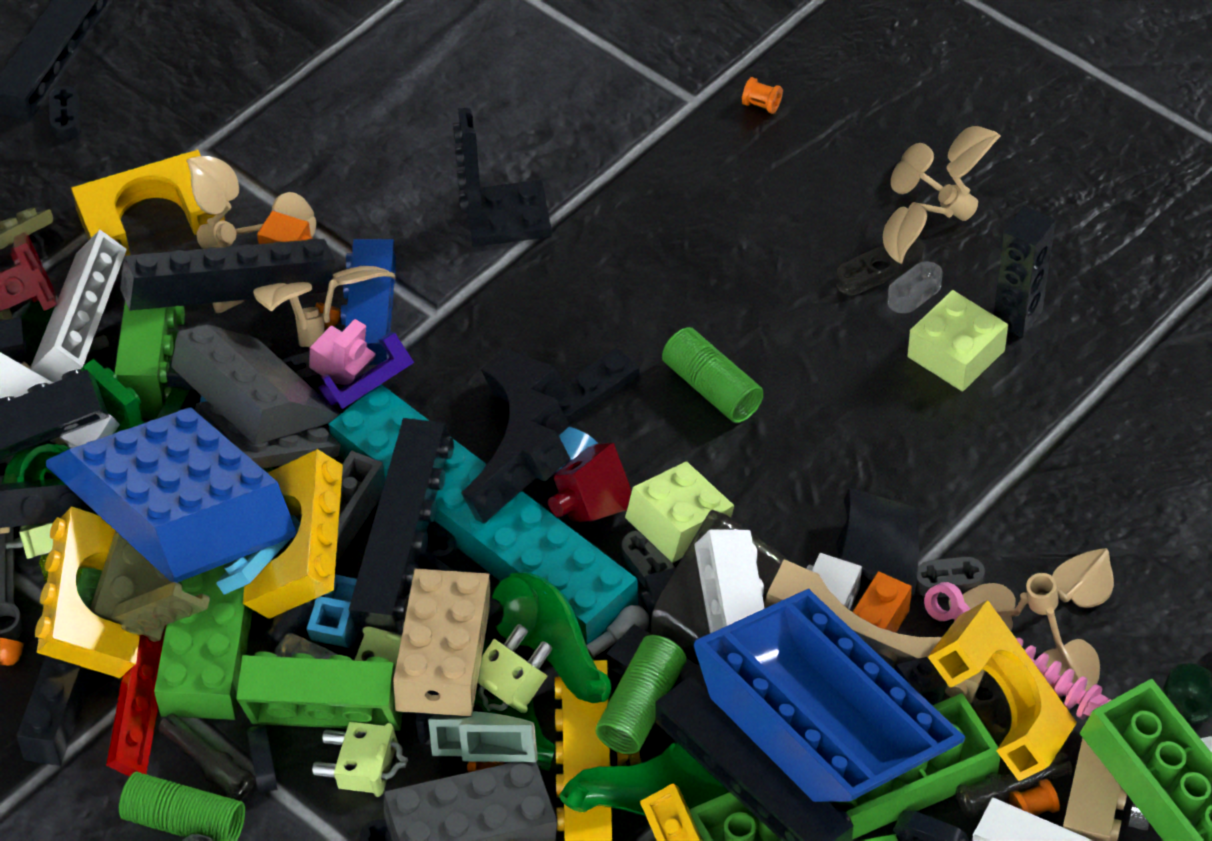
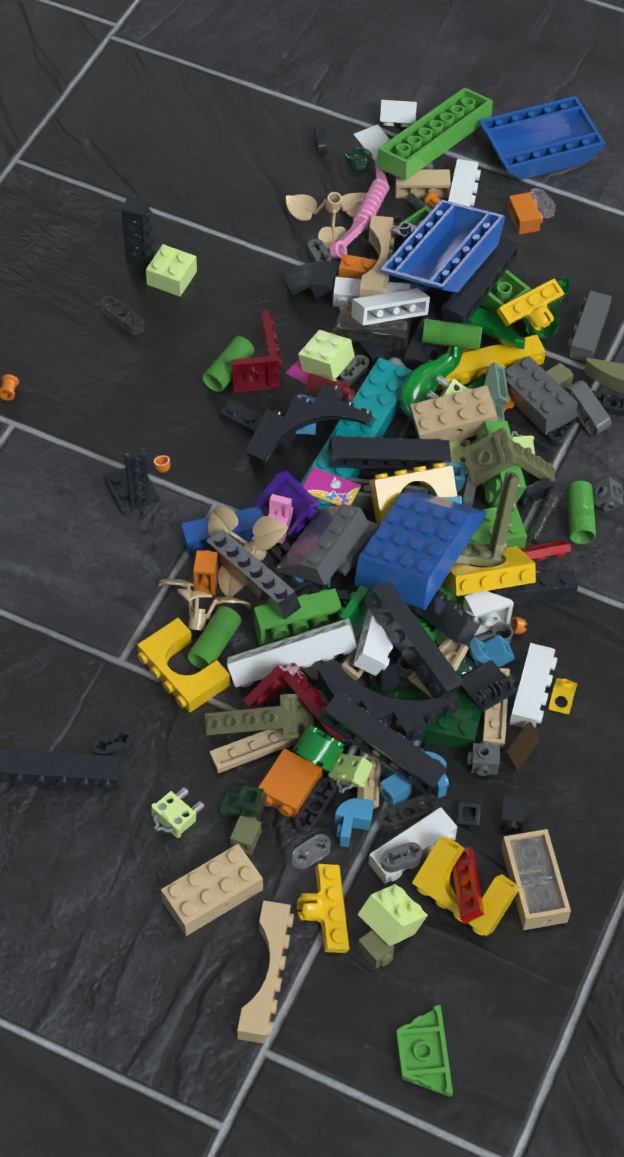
camera: 110 degrees left, 5 degrees up
tan plant [883,126,1001,264] -> none
clear beam [887,261,943,313] -> none
yellow arch [928,600,1077,781] -> none
none -> orange hinge [154,455,171,473]
none -> bright green piece [188,606,241,670]
none -> dark red bracket [232,310,282,393]
none -> sticker [303,467,362,505]
none -> white slope [462,591,514,637]
none -> olive bracket [463,427,556,486]

